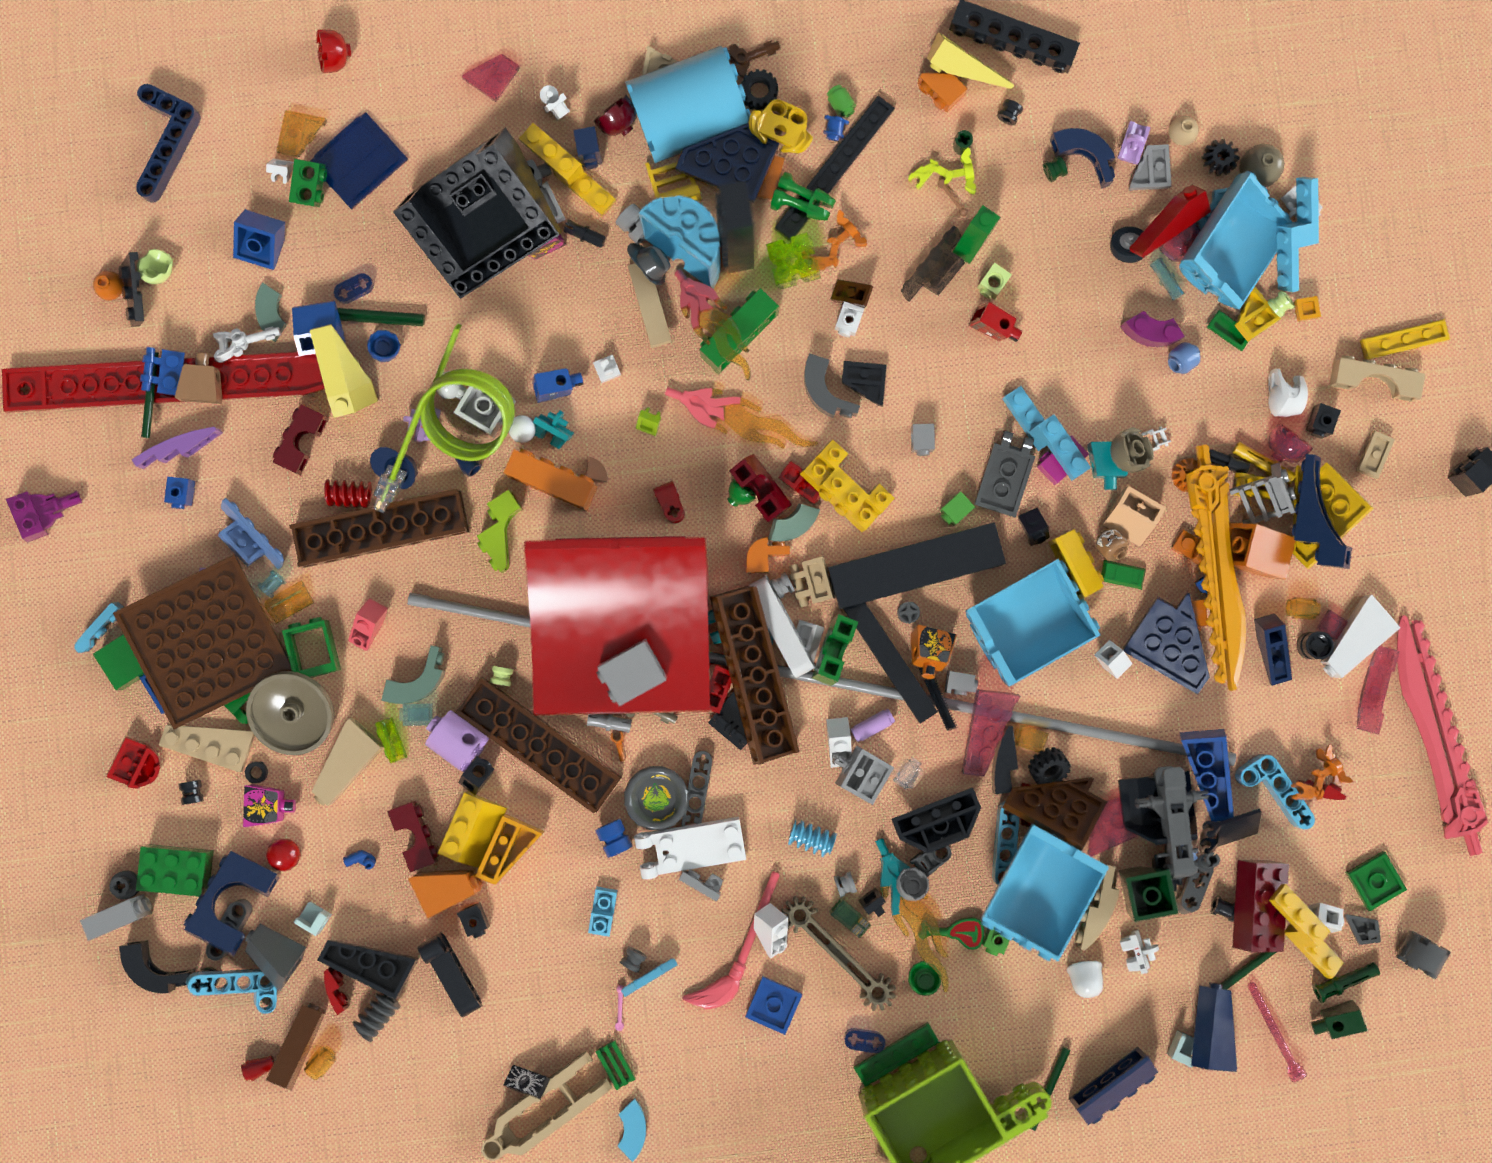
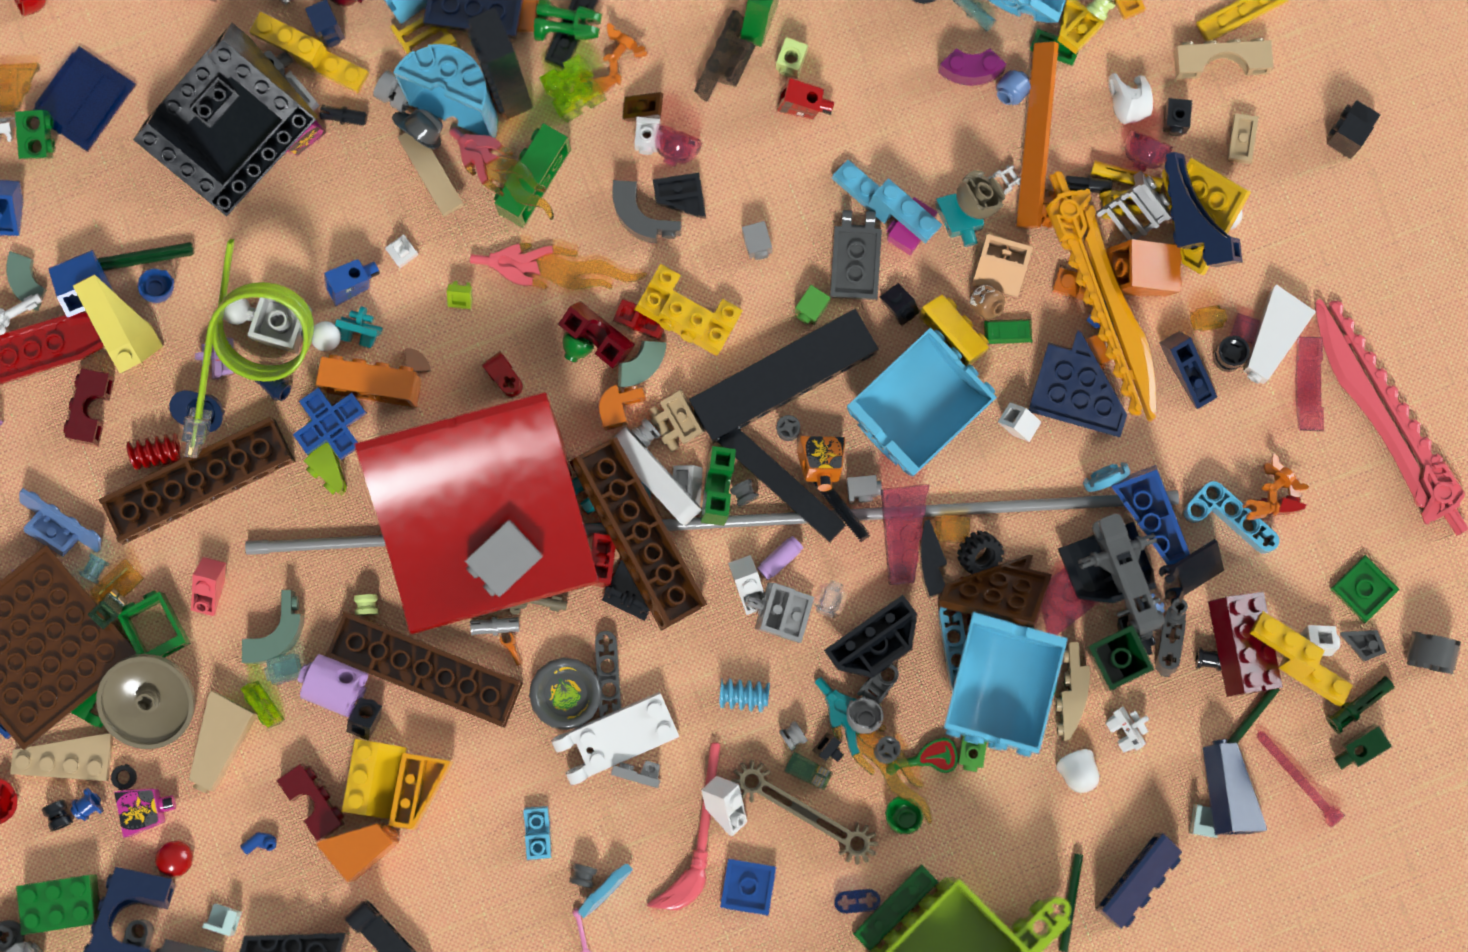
camera: 10 degrees left, 5 degrees down
clear blue beam [334,273,374,304] -> none
black brick [457,902,490,938] -> none
blue wheel [595,818,633,858] -> none
none -> blue brick [71,788,104,821]
none -> clear green leg [87,588,128,629]
none -> blue plate [293,387,367,460]
none -> clear pink cylinder [655,124,703,167]
none -> dark grey wheel [730,479,759,507]
none -> dark grey wheel [874,736,901,764]
none -> orange tile [1016,42,1059,228]
none -> medium azure tile [1083,462,1131,492]

